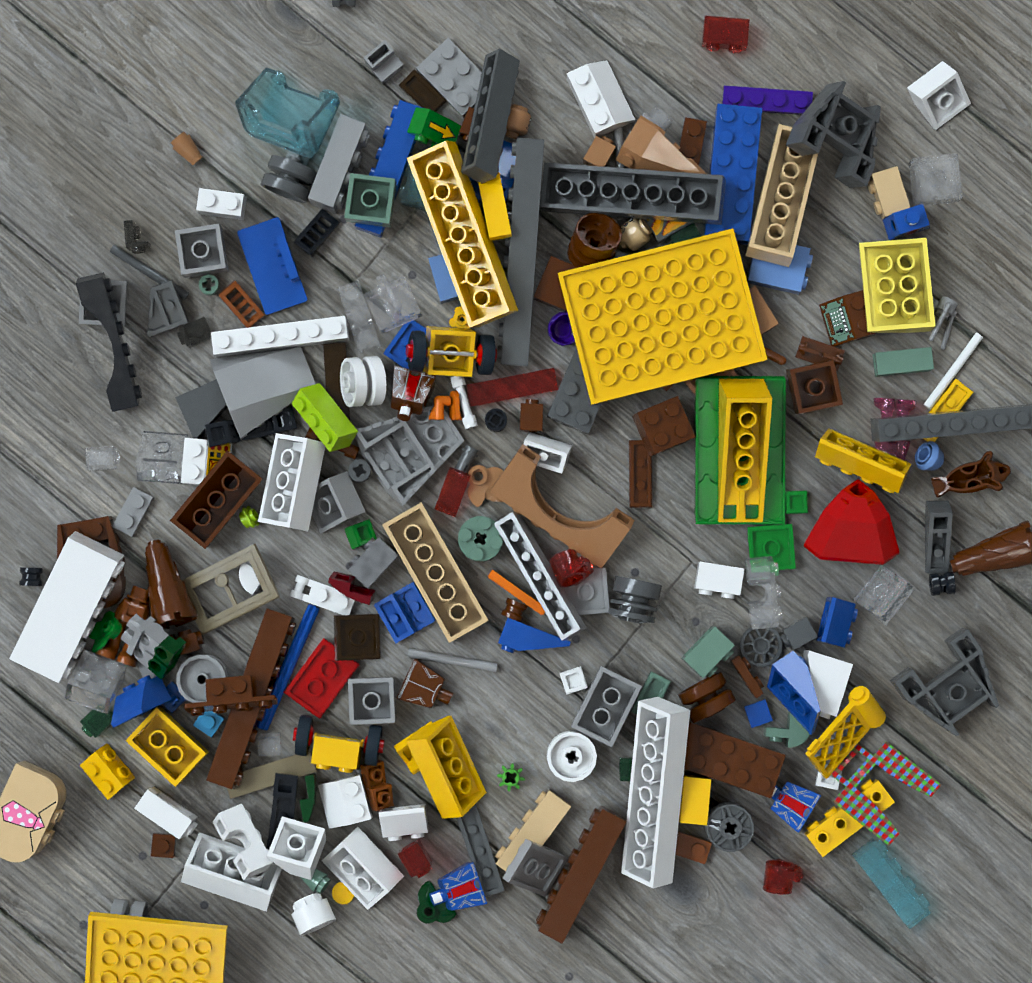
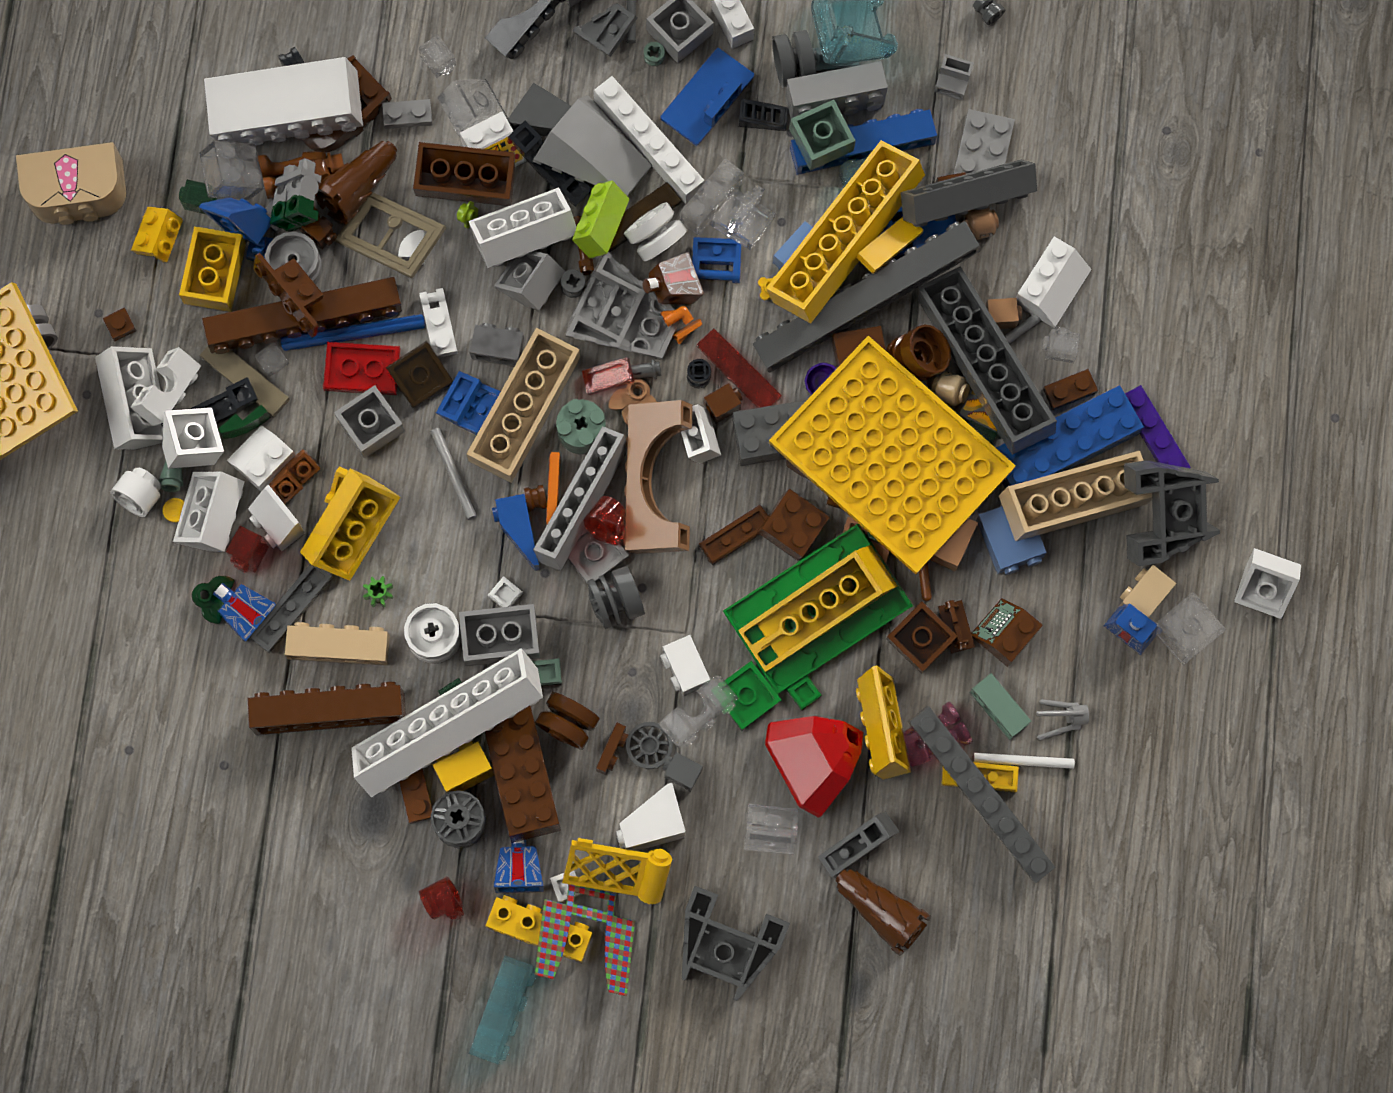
camera: 50 degrees right, 10 degrees down
green plate [89,611,122,653] -> none
white window [134,786,198,840] -> none
clear smoke bracket [177,317,212,348] -> none
dark azure plate [193,711,225,738] -> none
dark orange slope [218,280,265,328] -> none
brick [293,715,385,773] -> none
dark red slope [328,571,376,605] -> none
green slope [344,519,377,549] -> none
reddish brown torso [396,659,453,708] -> none
dark brown tile [399,69,446,112] -> none
brick [406,326,497,377] -> none
green brick [407,107,461,147] -> none
white bar [450,376,478,429] -> none
light grey plate [503,839,568,897] -> none
medium nougat wedge [616,116,707,174] -> none
sand green brick [681,626,735,678] -> none
clear red brick [701,16,750,53] -> none
blue tile [744,699,773,728] -> none
sand green brick [764,711,810,748] -> none
blue slope [767,651,821,735] -> none
blue slope [816,597,858,648] -> none
light yellow slope [859,238,935,333] -> none
medium blue cone [915,441,944,471] -> none
black wheel [929,572,956,596] -> none
reddish brown animal [931,451,1011,498] -> none

